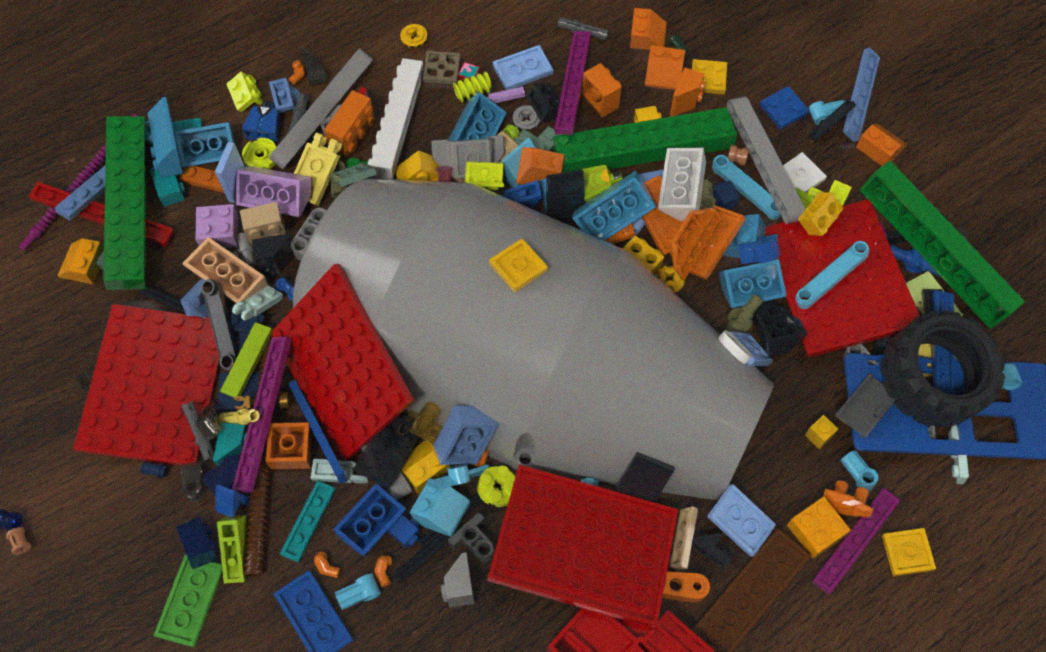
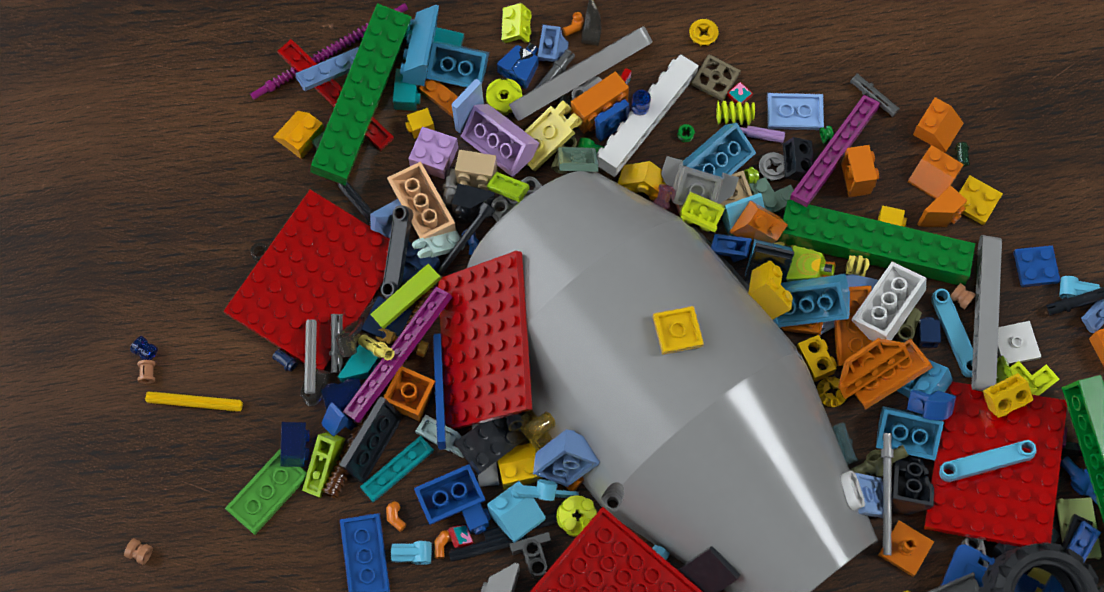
camera: 25 degrees right, 5 degrees up
none -> yellow axle [146,392,243,411]
none -> light grey axle [304,320,317,394]
none -> black plate [340,397,404,484]
none -> yellow brick [405,108,435,139]
none -> black piece [436,201,496,276]
none -> tile [448,524,474,548]
none -> lime plate [487,172,529,202]
none -> blue plate [595,99,630,142]
none -> clear blue wheel [631,90,651,116]
none -> green bush [677,124,695,142]
none -> yellow brick [748,260,793,320]
none -> green bush [819,125,834,144]
none -> clear light blue pin [833,423,857,464]
none -> light yellow arm [845,255,869,277]
none -> orange tile [878,520,934,577]
none -> light grey bar [881,433,894,555]

